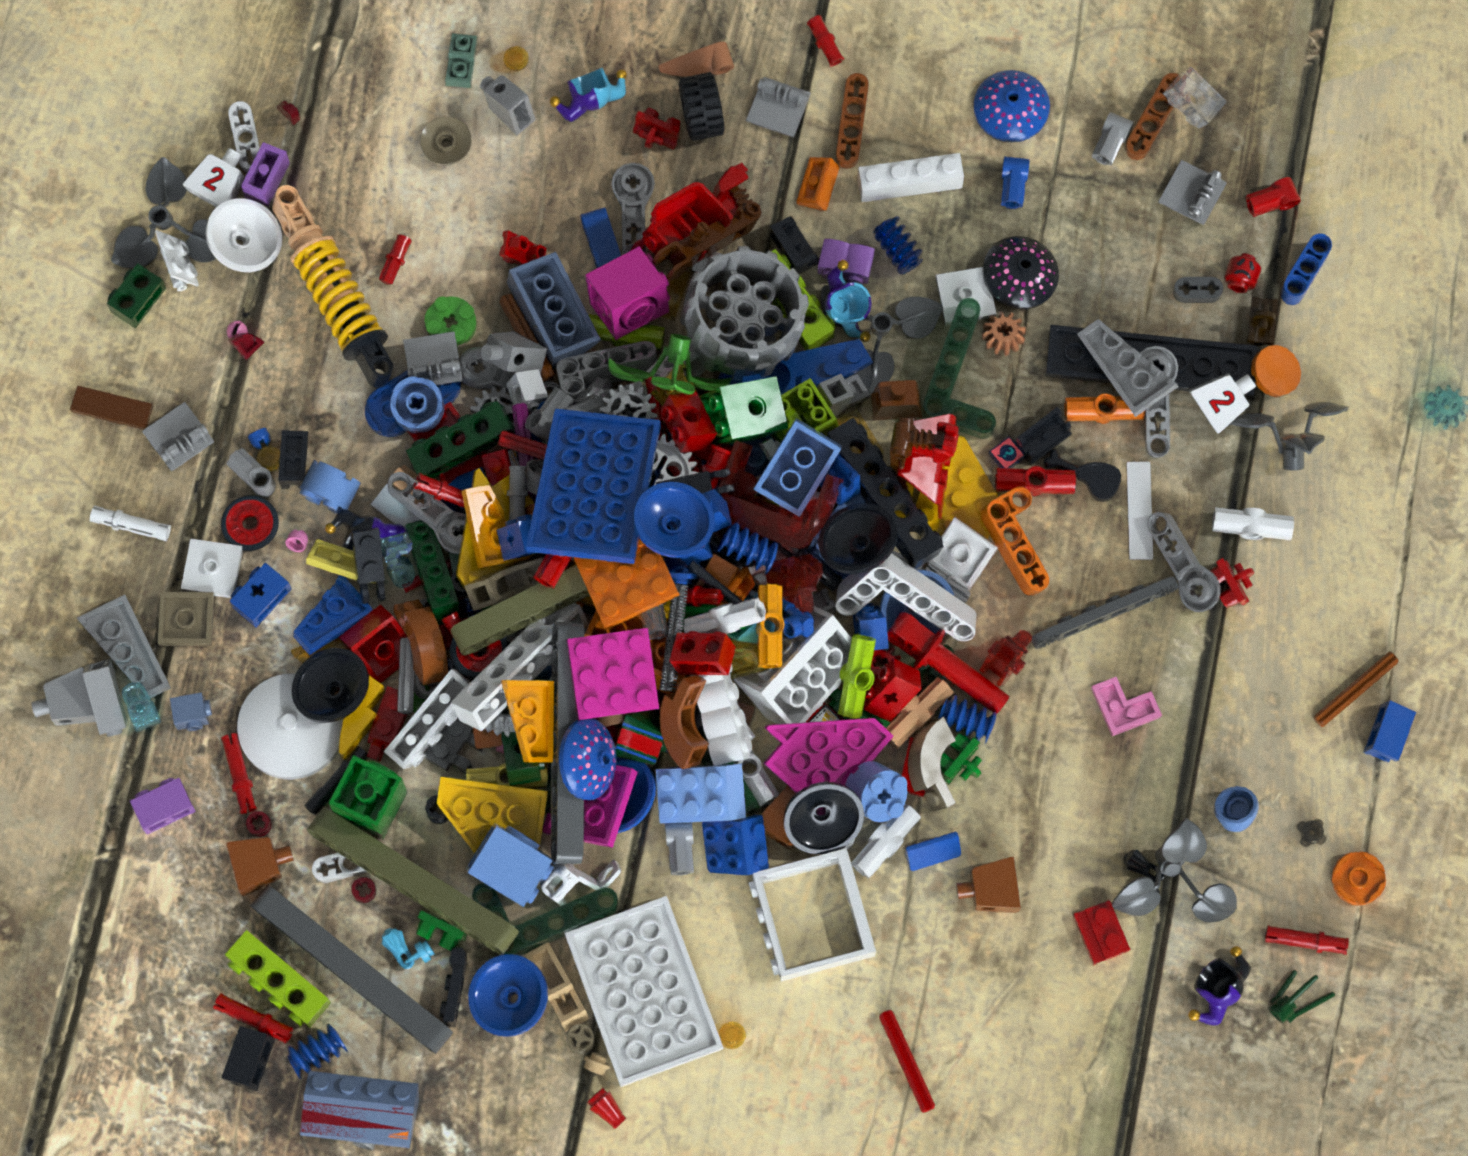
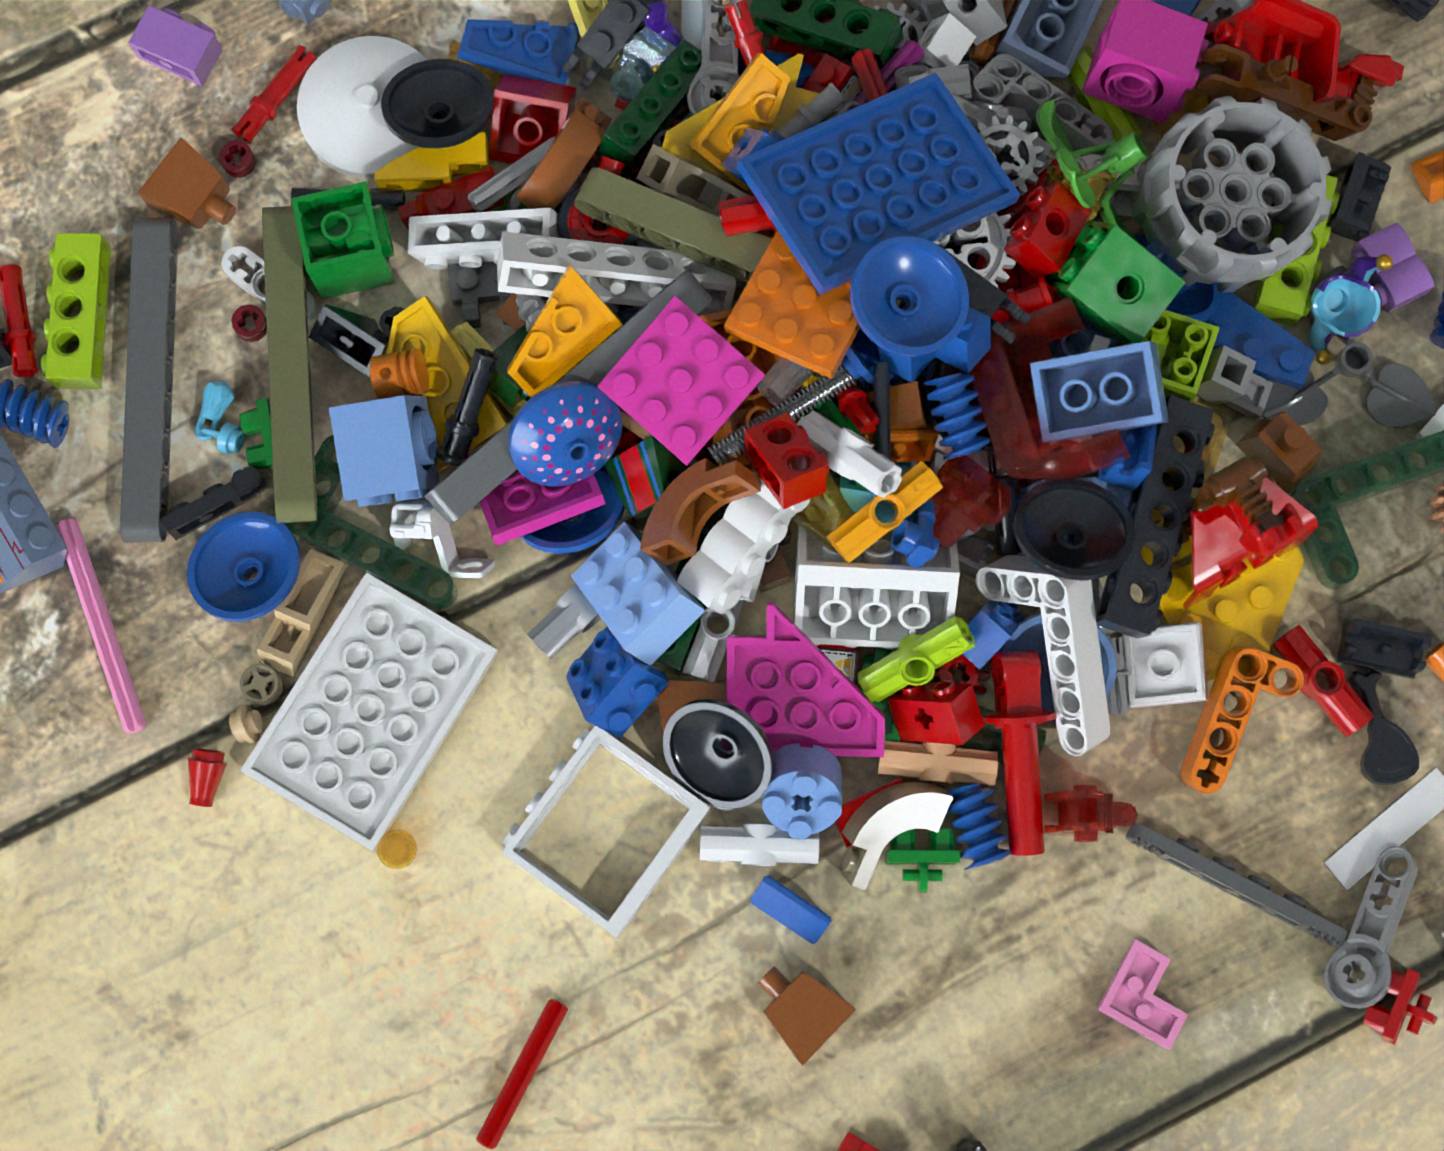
camera: 50 degrees right, 5 degrees up
tile [988,436,1026,468] -> none
none -> bright pink axle [56,518,147,734]
none -> black slope [308,304,389,378]
none -> orange piece [370,348,430,399]
none -> black pin [435,348,499,466]

